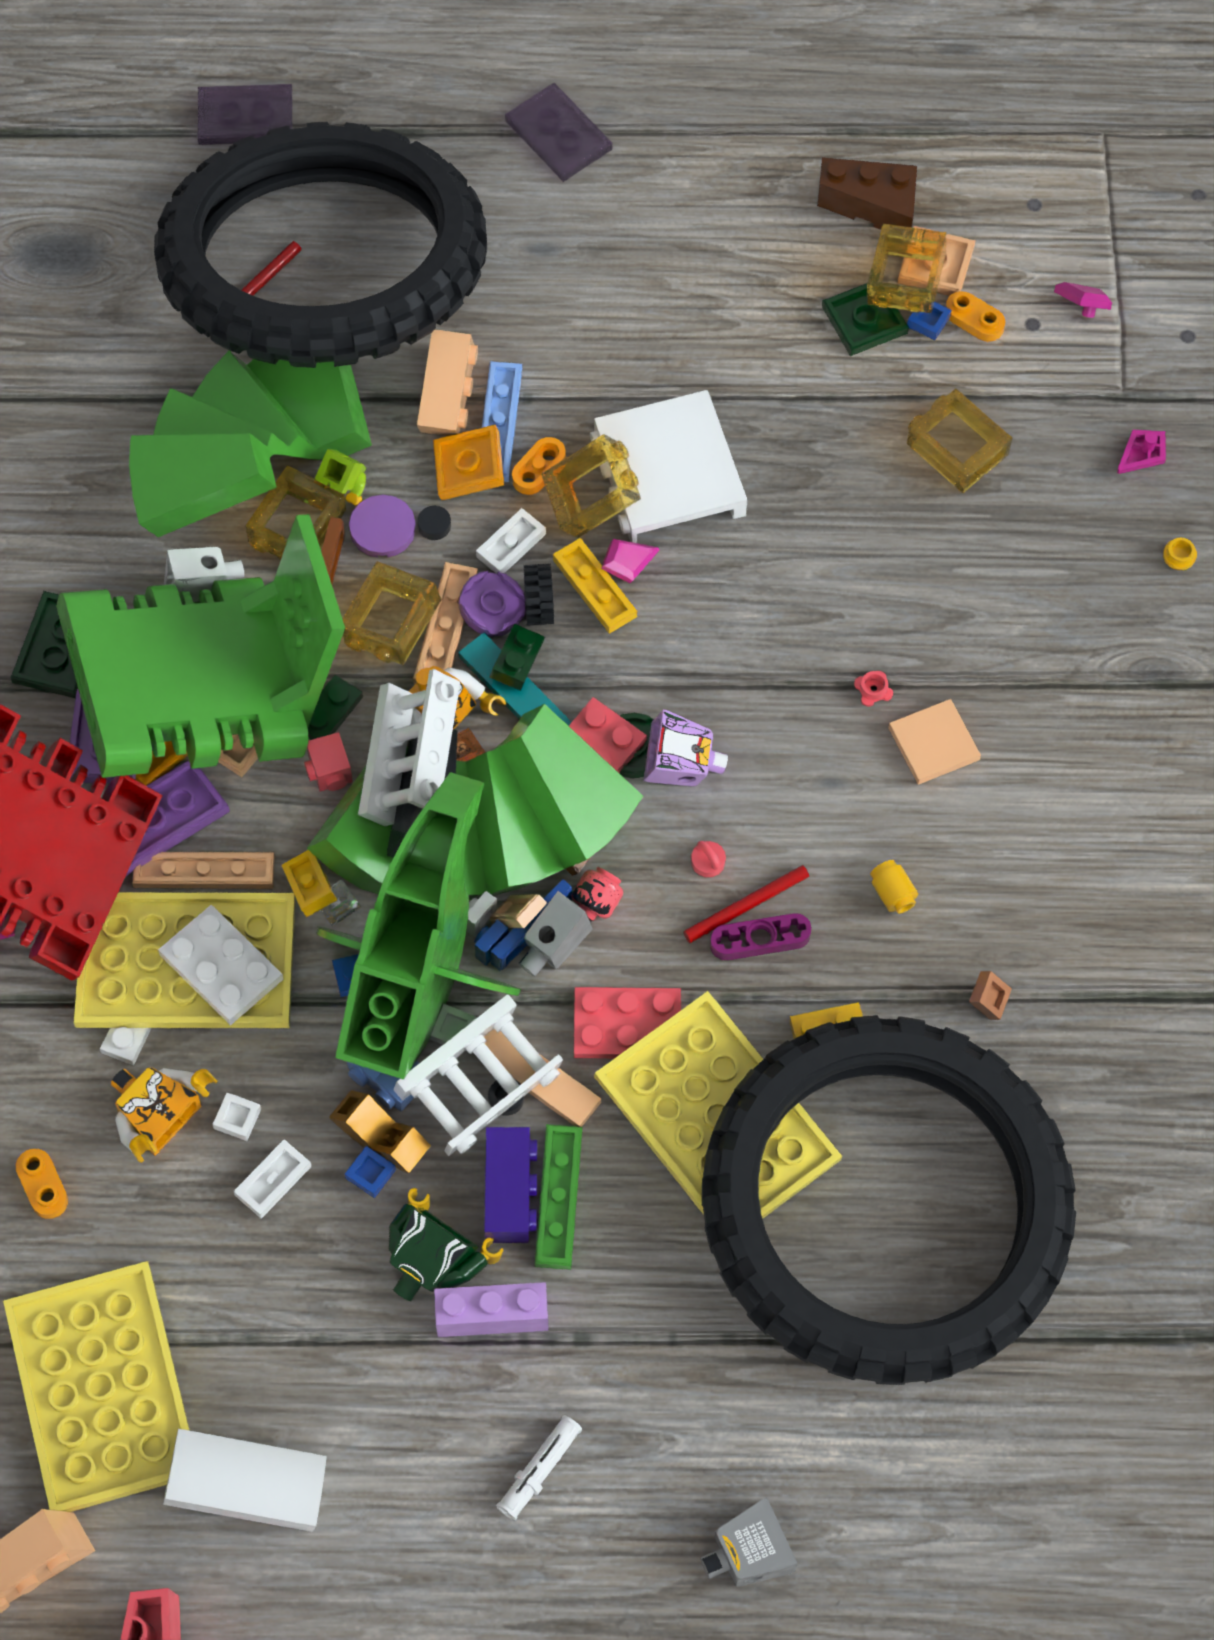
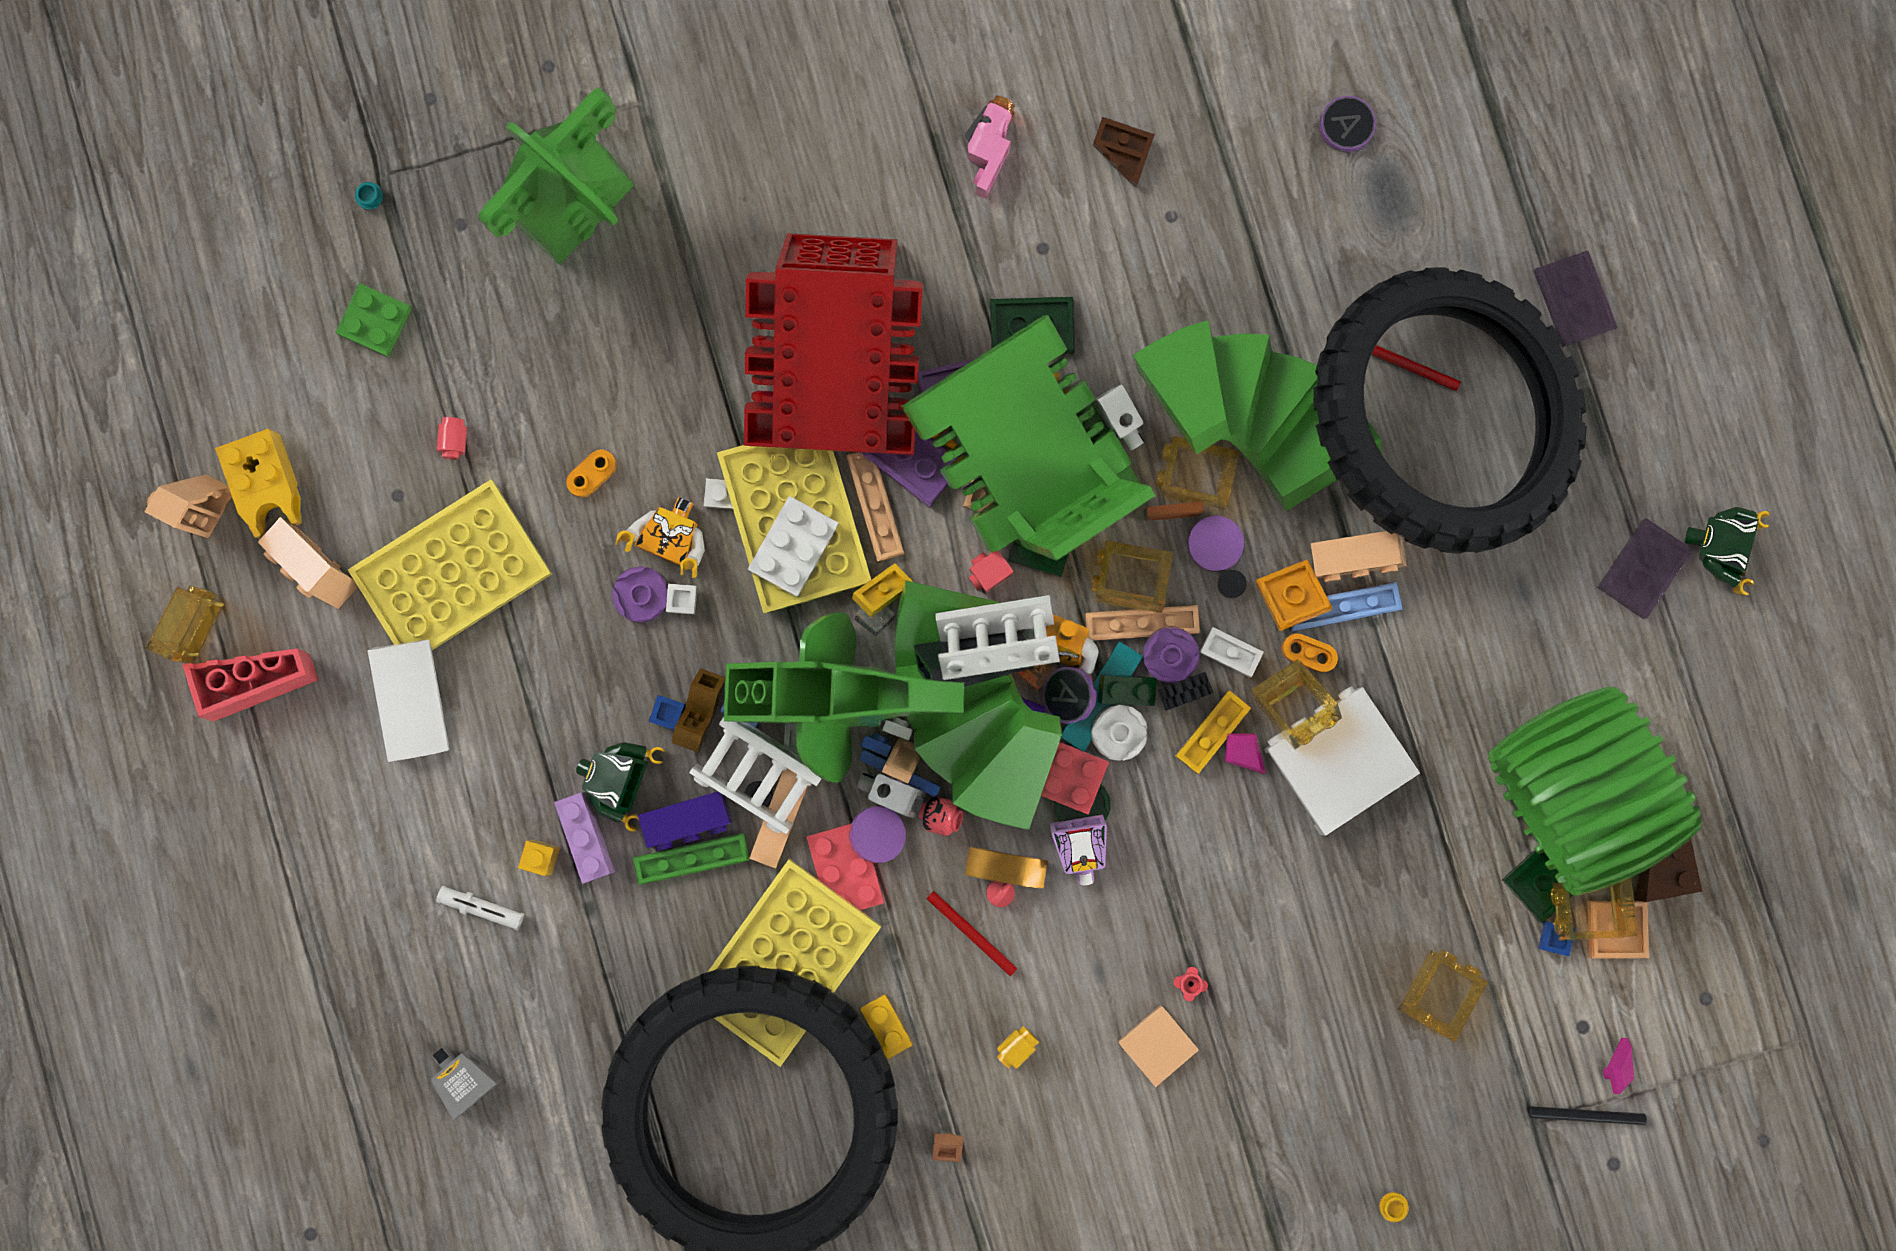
camera: 75 degrees right, 20 degrees up
white plate [234,1140,311,1219] -> none
lime piece [314,449,366,506] -> none
magenta beam [710,913,812,960] -> none
light orange plate [946,291,1005,342] -> none
dark pink piece [1117,430,1166,474] -> none
none -> yellow brick [518,839,560,876]
none -> medium lavender tile [612,566,668,623]
none -> medium lavender tile [849,806,906,863]
none -> pearl gold brick [964,847,1048,889]
none -> black tile [1042,667,1097,723]
none -> white tile [1091,705,1147,761]
none -> bright green wheel [1488,686,1702,896]
none -> black bar [1528,1106,1647,1125]
none -> dark green torso [1684,507,1769,595]

